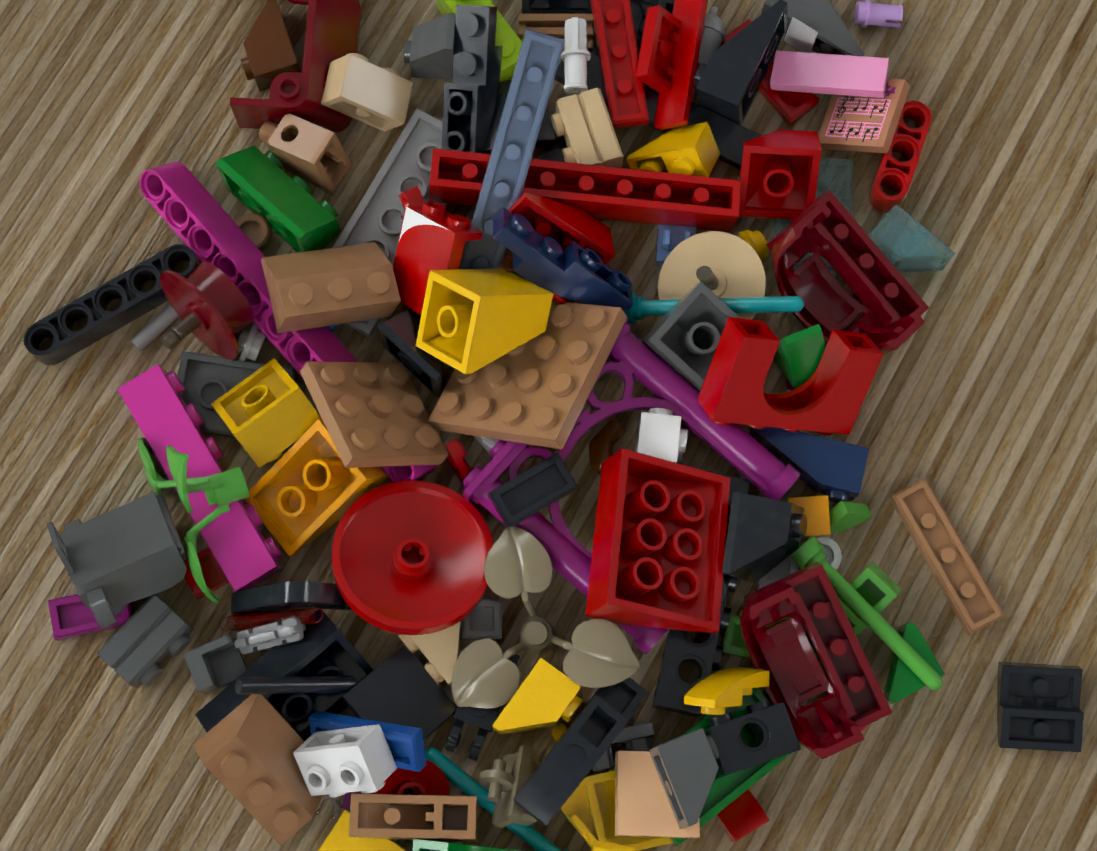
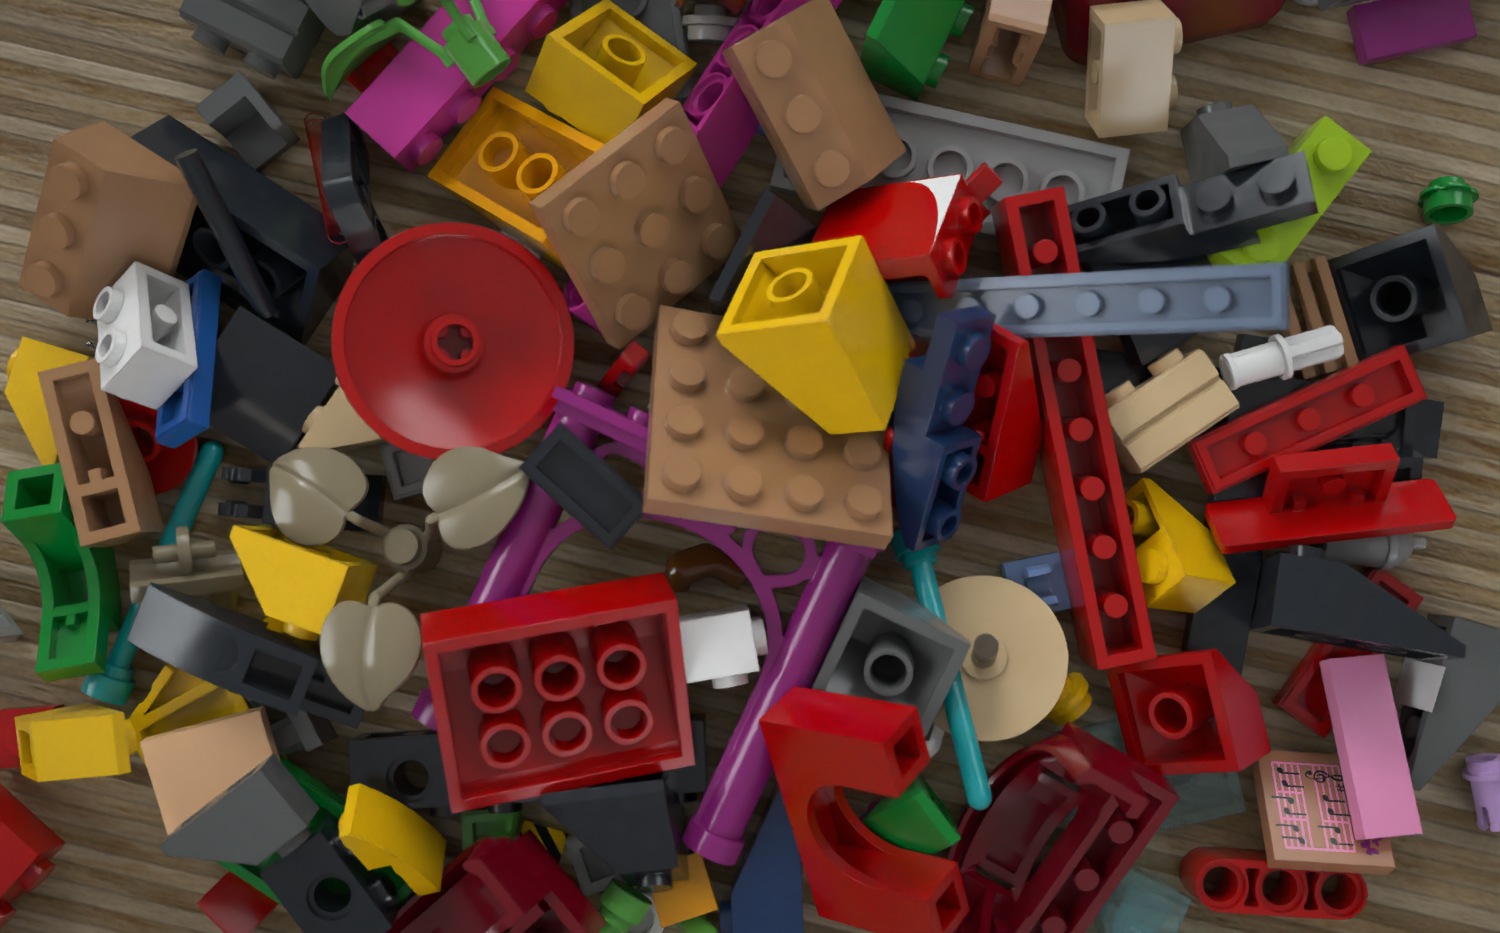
camera: 75 degrees right, 10 degrees up
light grey axle [234,617,306,654] -> none

